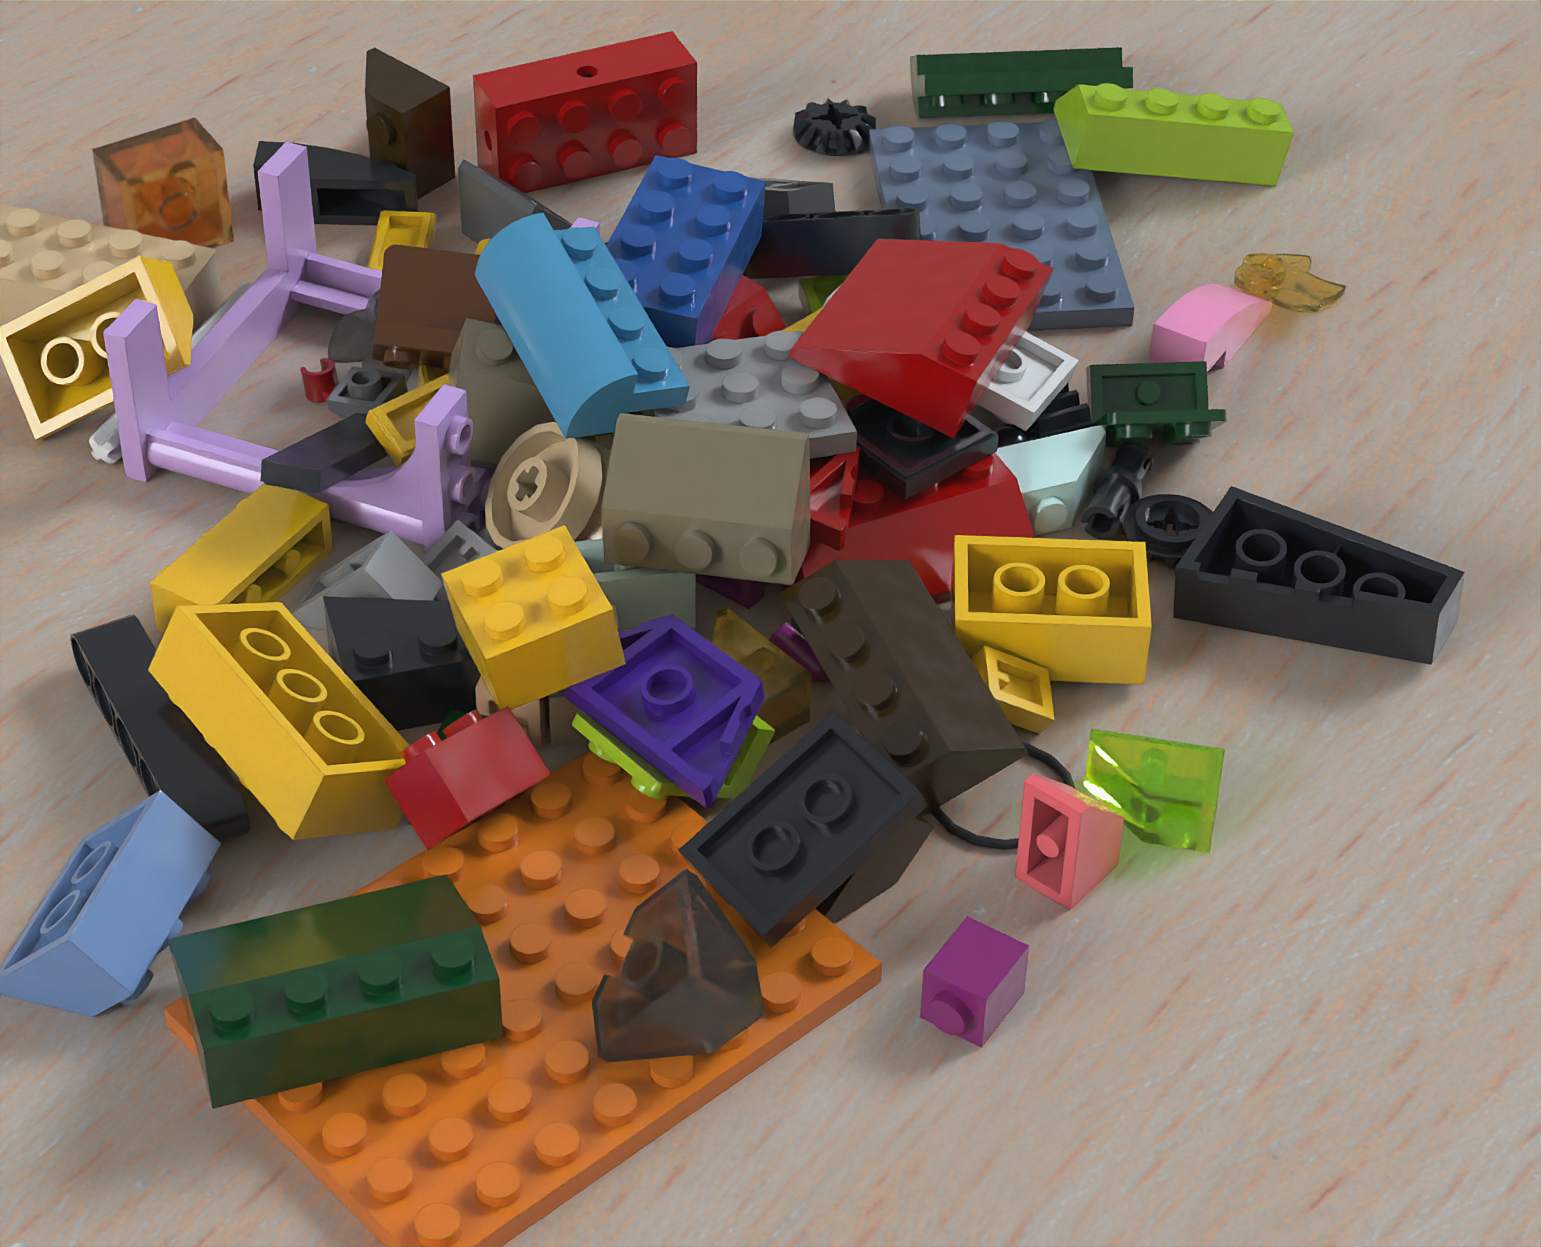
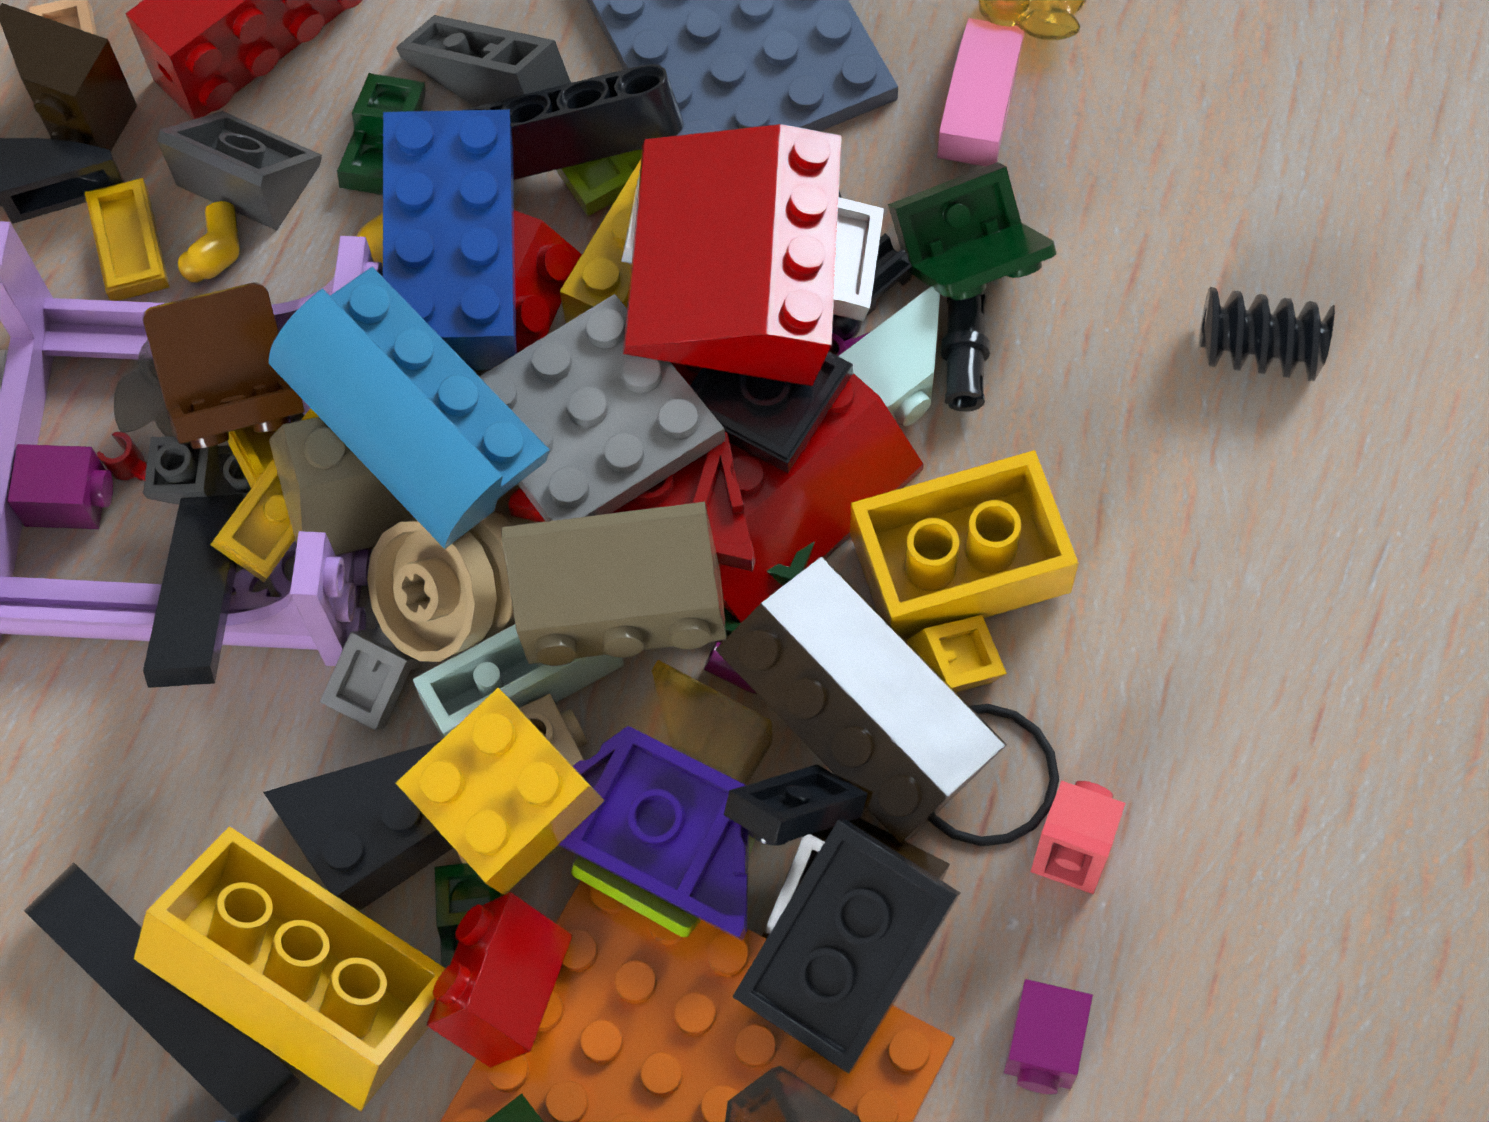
camera: 15 degrees left, 25 degrees up
yellow brick [150,484,333,633] -> none
light grey slope [291,530,444,632] -> none
clear neon green slope [1084,729,1225,853] -> none
black gear [1121,494,1213,568] -> none
black wedge [1173,486,1465,665] -> none
none -> magenta brick [7,444,113,529]
none -> black plate [723,764,868,846]
none -> black piece [1199,287,1335,382]

